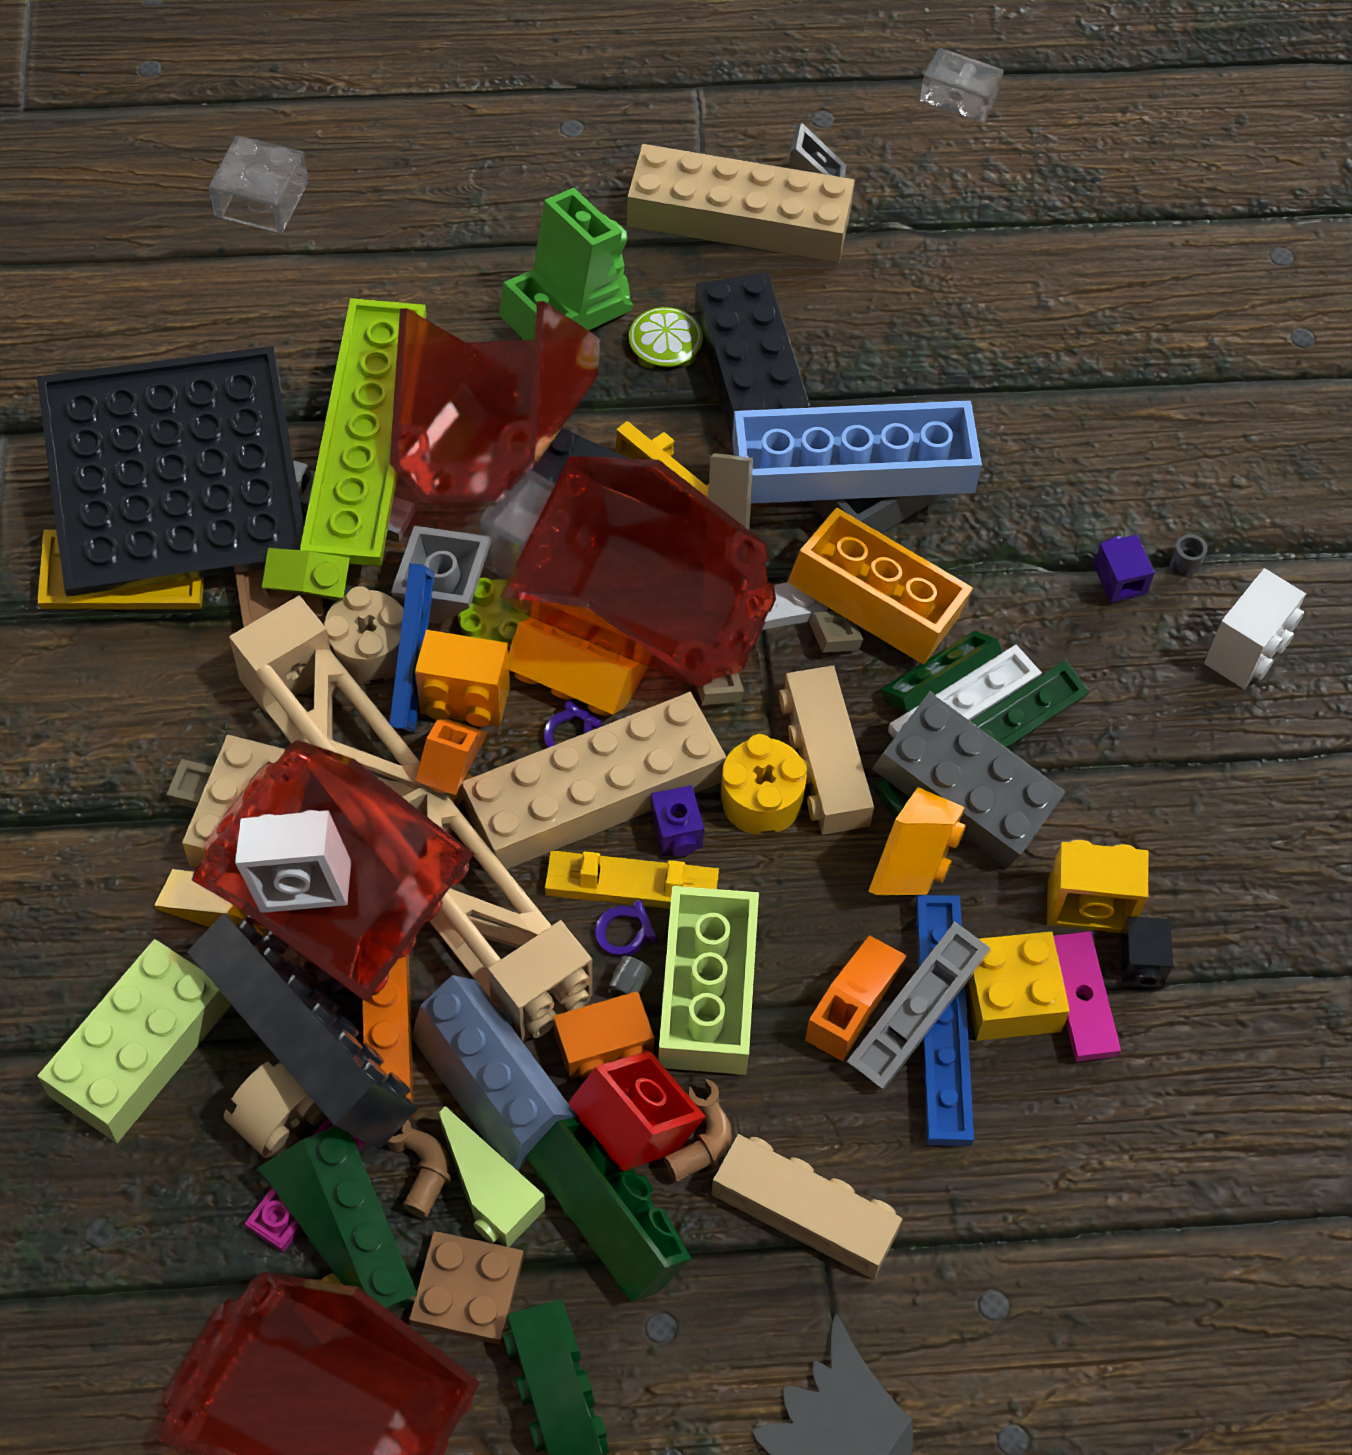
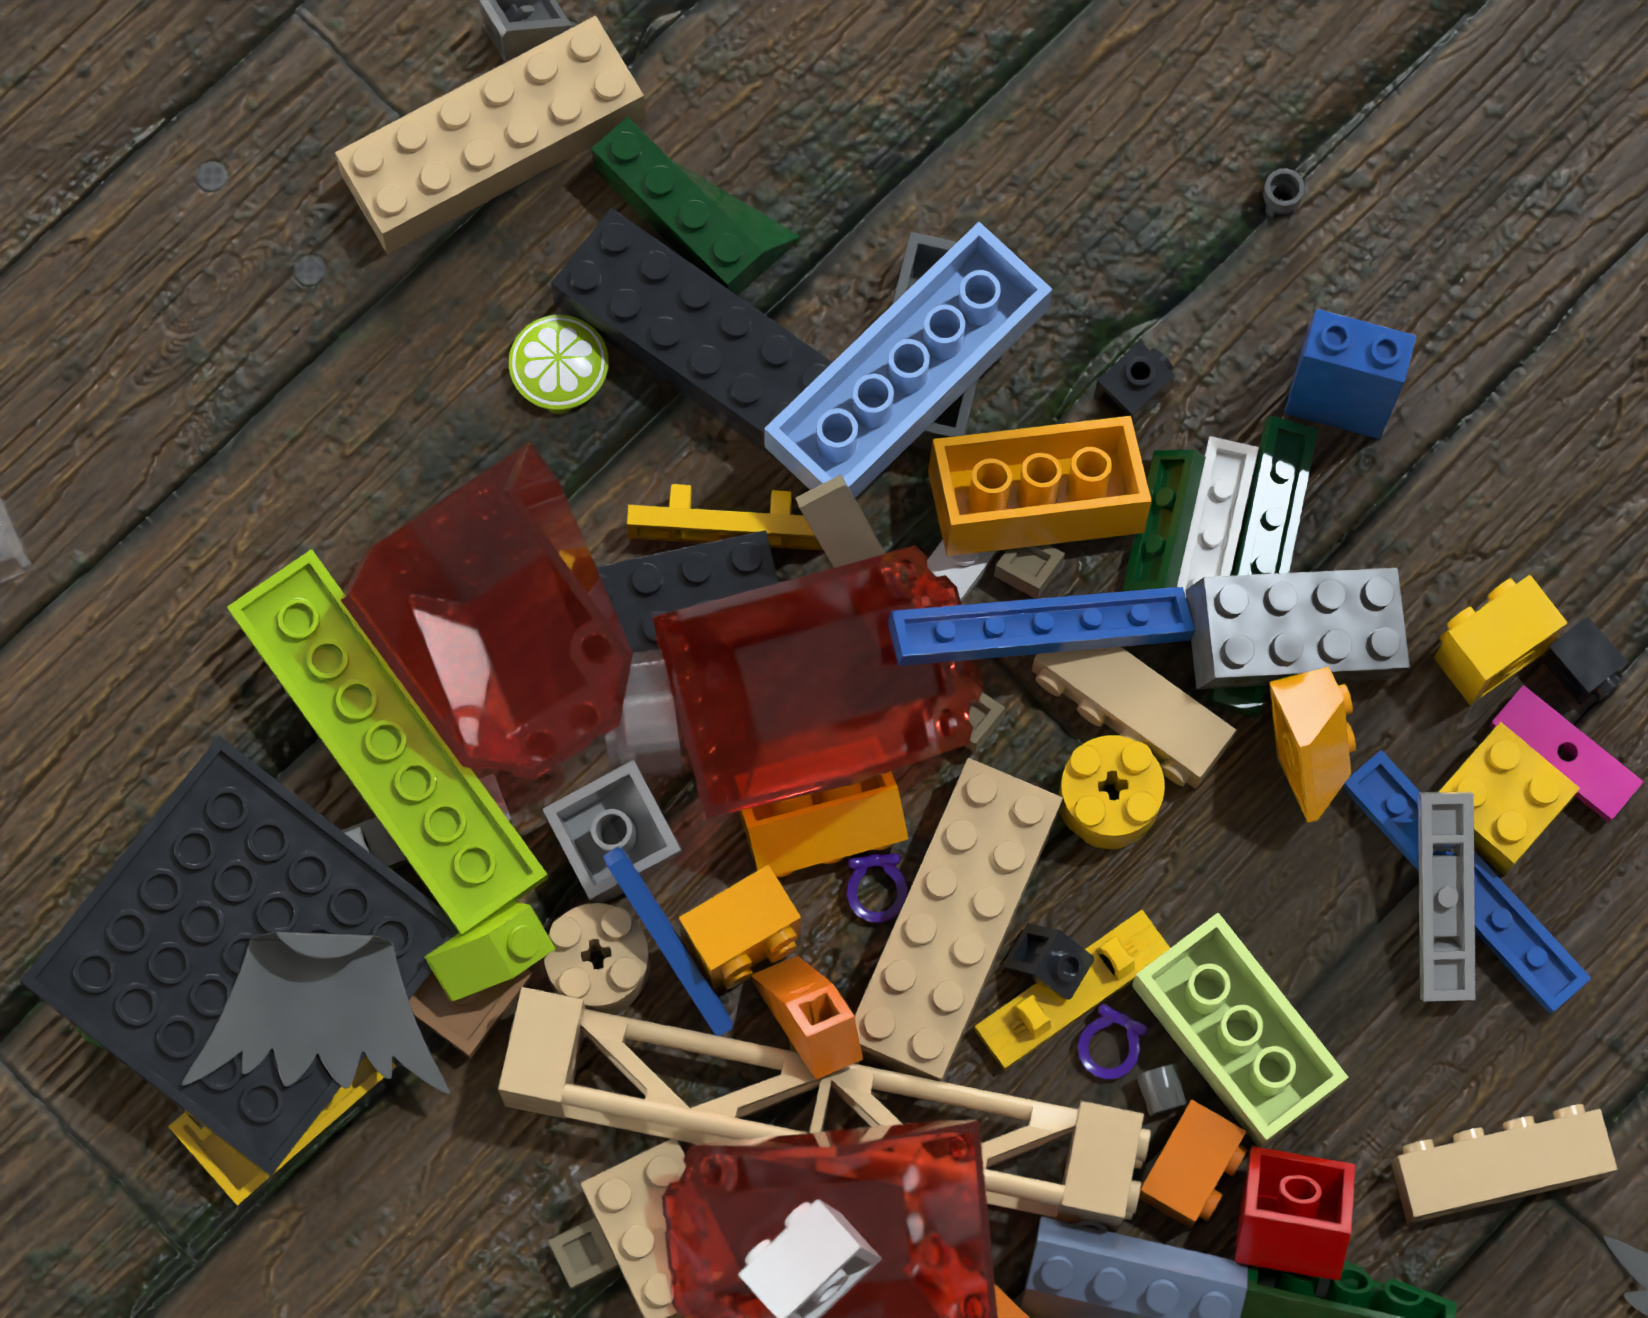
camera: 40 degrees left, 15 degrees up
lime dish [458,578,538,647] -> none
bright green brick [499,188,633,360] -> none
dark purple brick [650,785,704,856] -> none
medium nougat piece [664,1079,732,1183] -> none
orange slope [805,935,907,1062] -> none
dark purple brick [1093,534,1155,603] -> none
white brick [1204,568,1306,689] -> none
none -> dark grey piece [182,932,450,1094]
none -> dark green wedge [591,116,800,296]
none -> blue plate [887,587,1195,666]
none -> black bracket [1002,923,1094,1000]
none -> black brick [1094,341,1175,426]
none -> blue slope [1284,309,1417,439]

